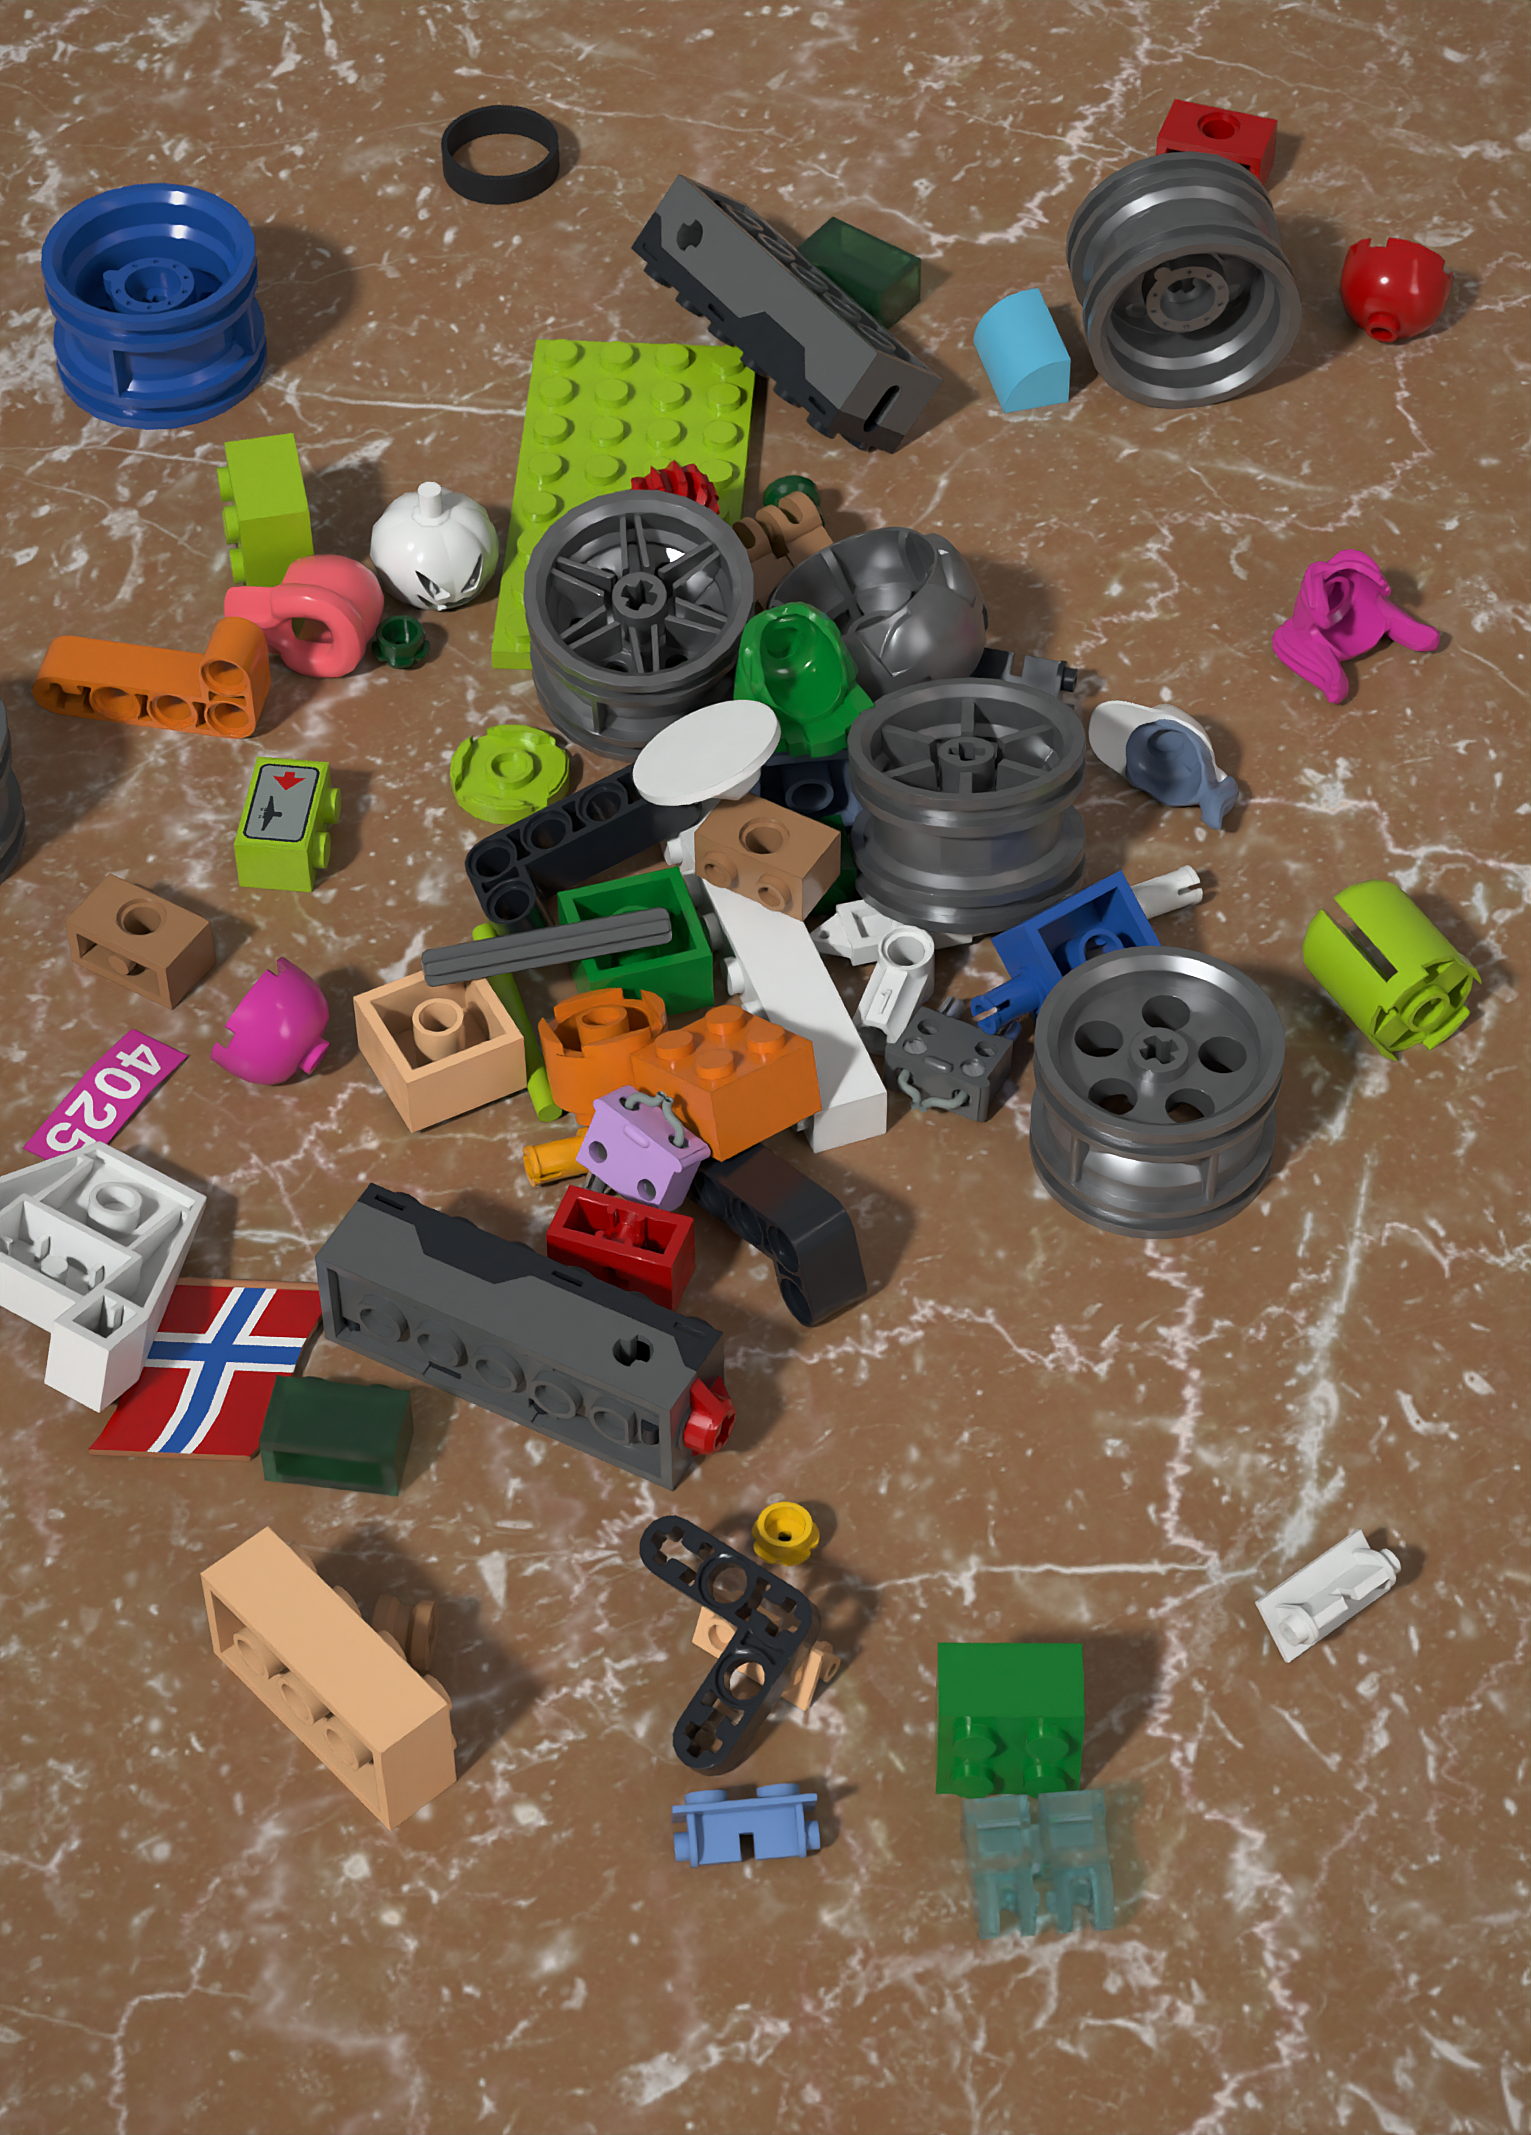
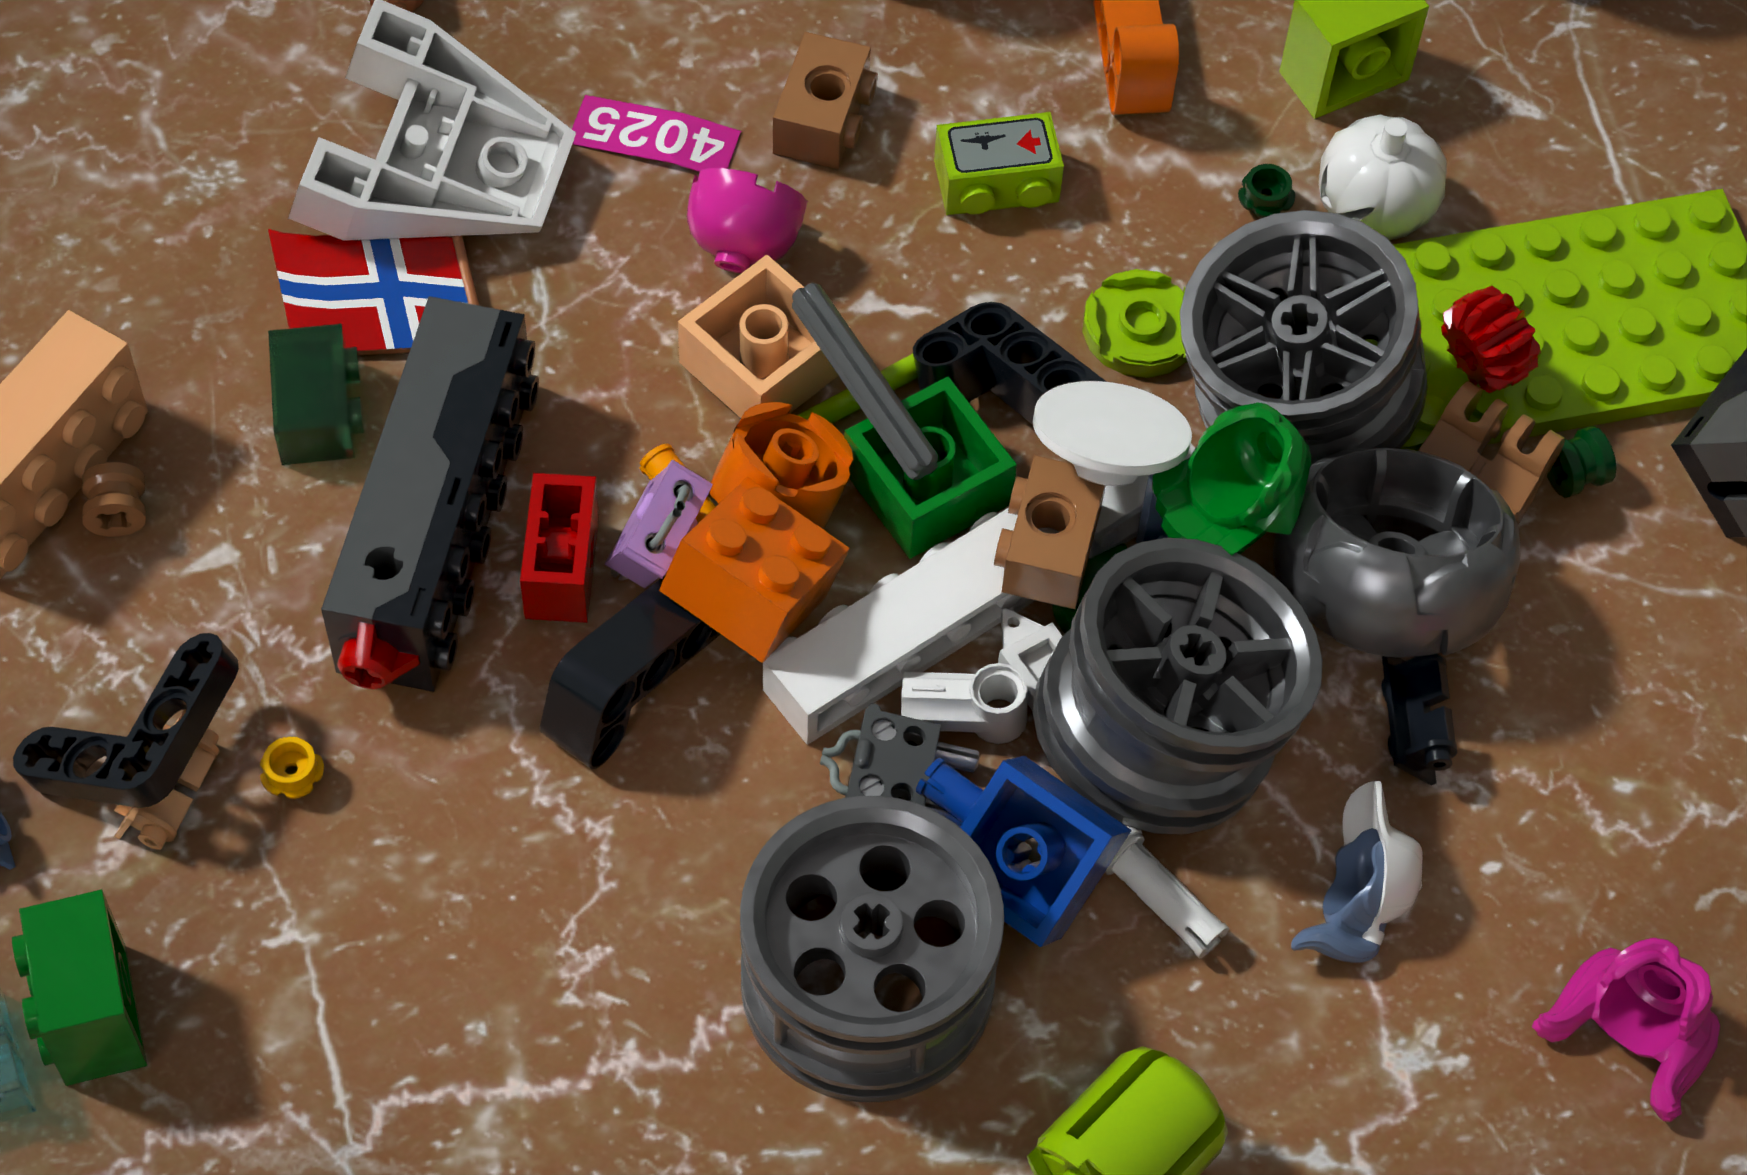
camera: 70 degrees right, 10 degrees up
coral piece [224,554,384,678] -> none

